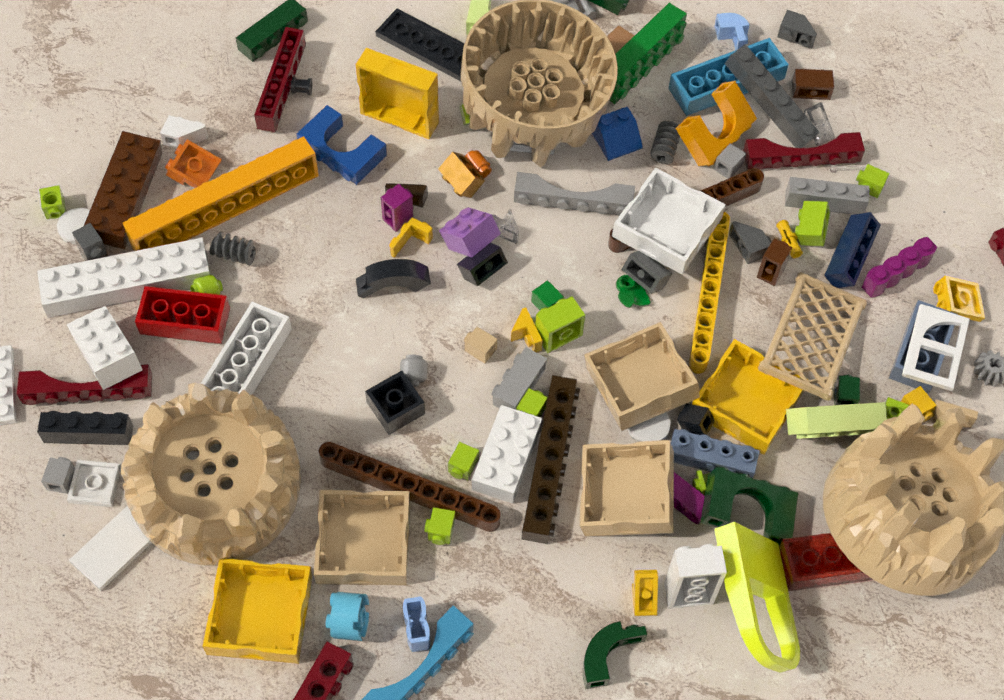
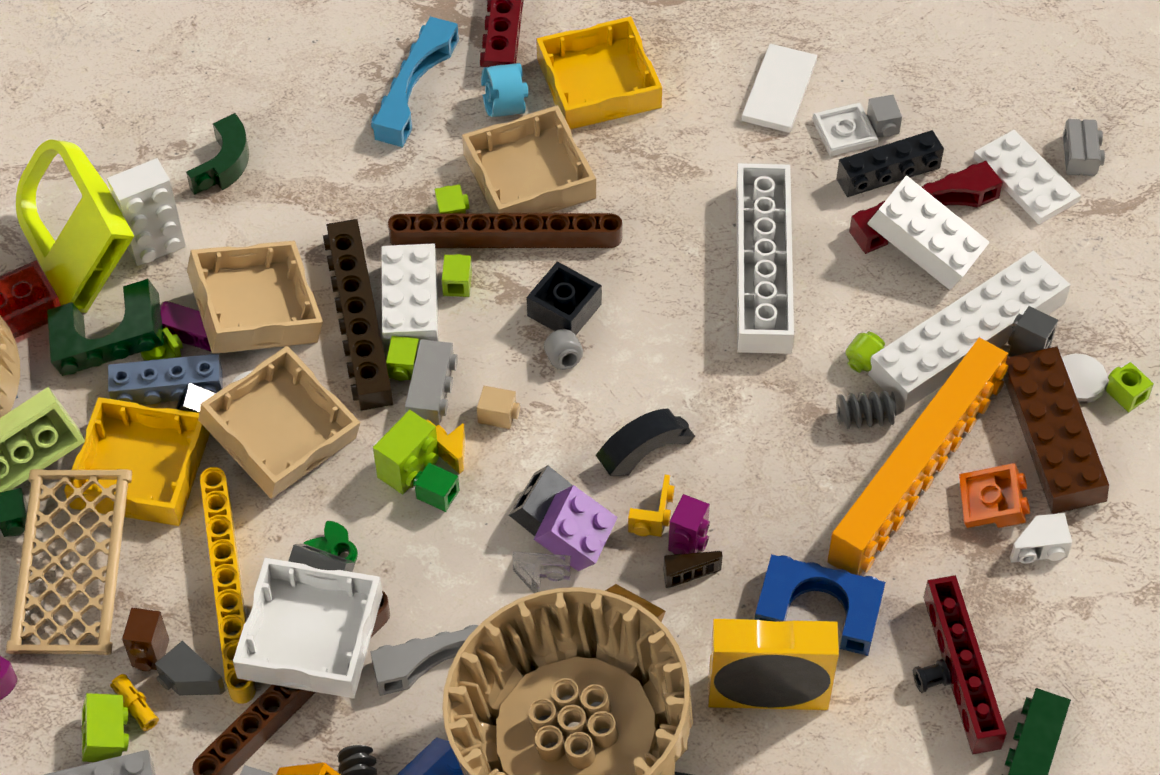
camera: 160 degrees right, 5 degrees down
tan wheel [121,383,301,566] -> none
red brick [135,286,230,344] -> none
light blue brick [403,596,430,652] -> none
yellow slope [632,570,658,616] -> none
dark blue brick [824,212,881,288] -> none

